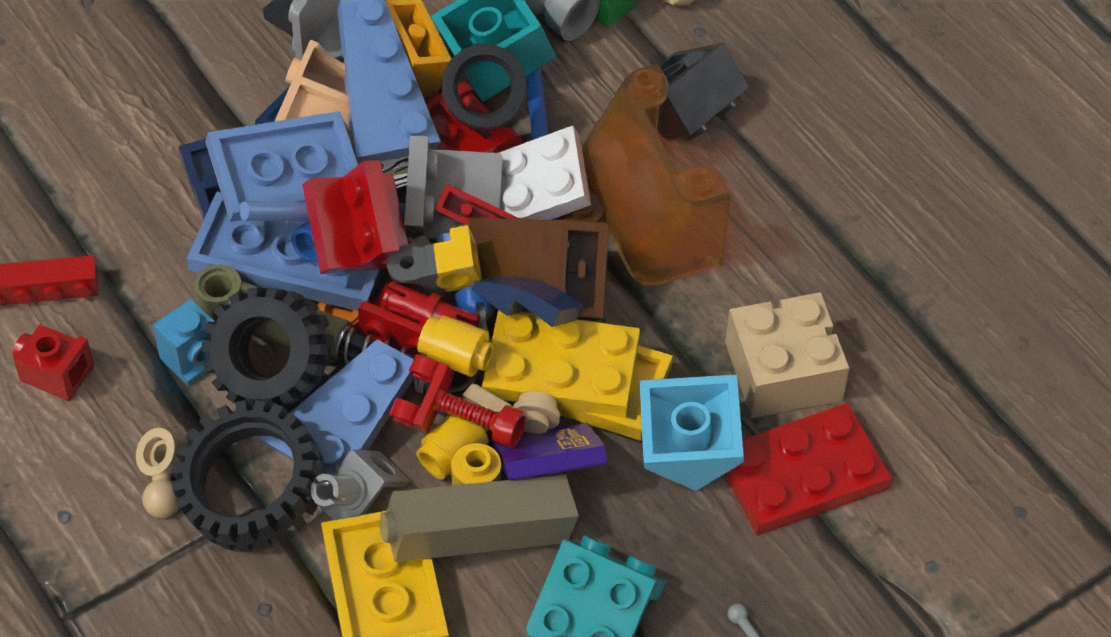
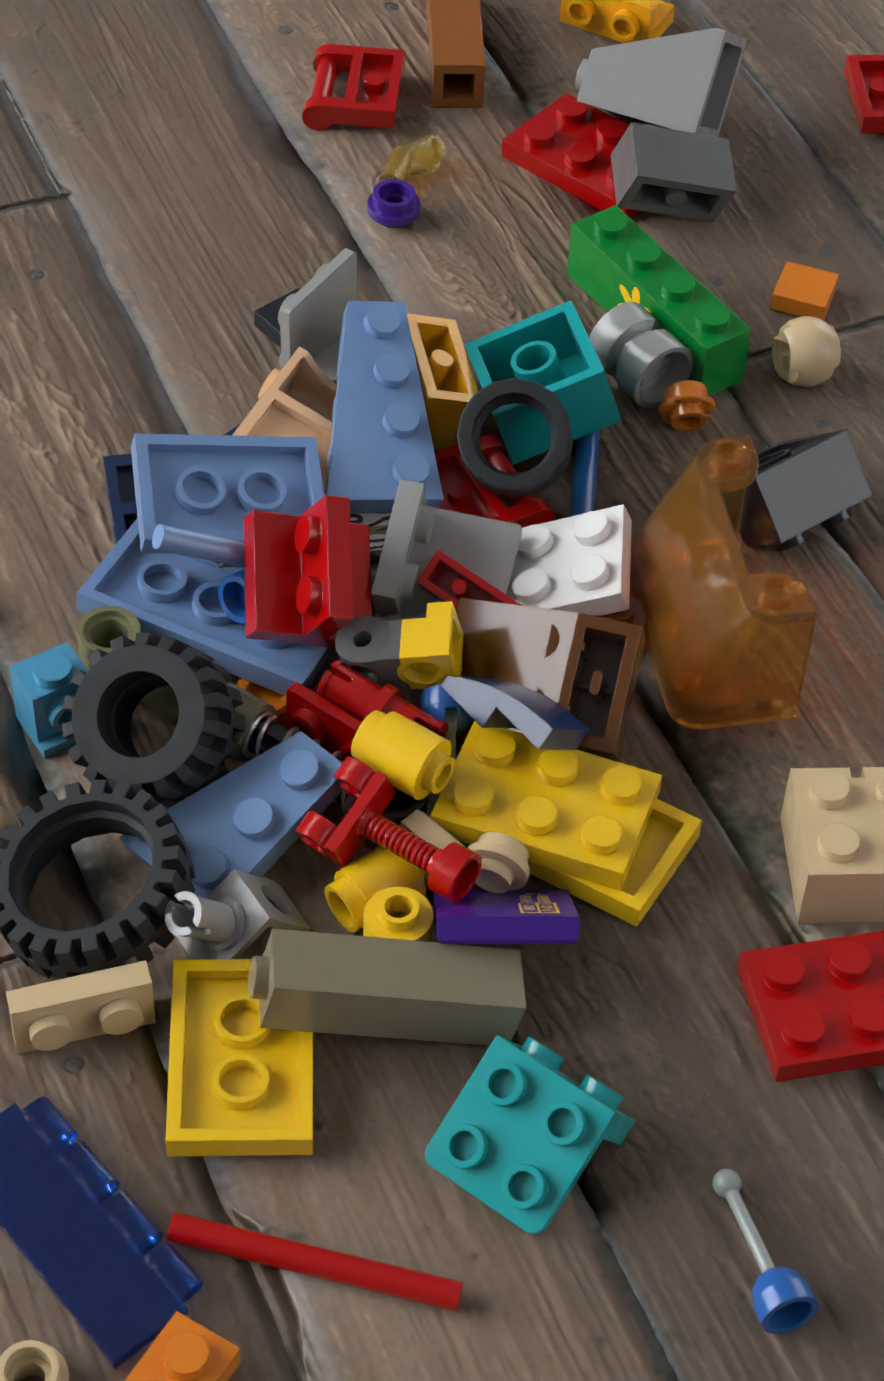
camera: 10 degrees right, 5 degrees down
medium azure slope [640,374,744,491] -> none
none -> tan plate [6,960,156,1054]
none -> orange plate [658,380,715,431]

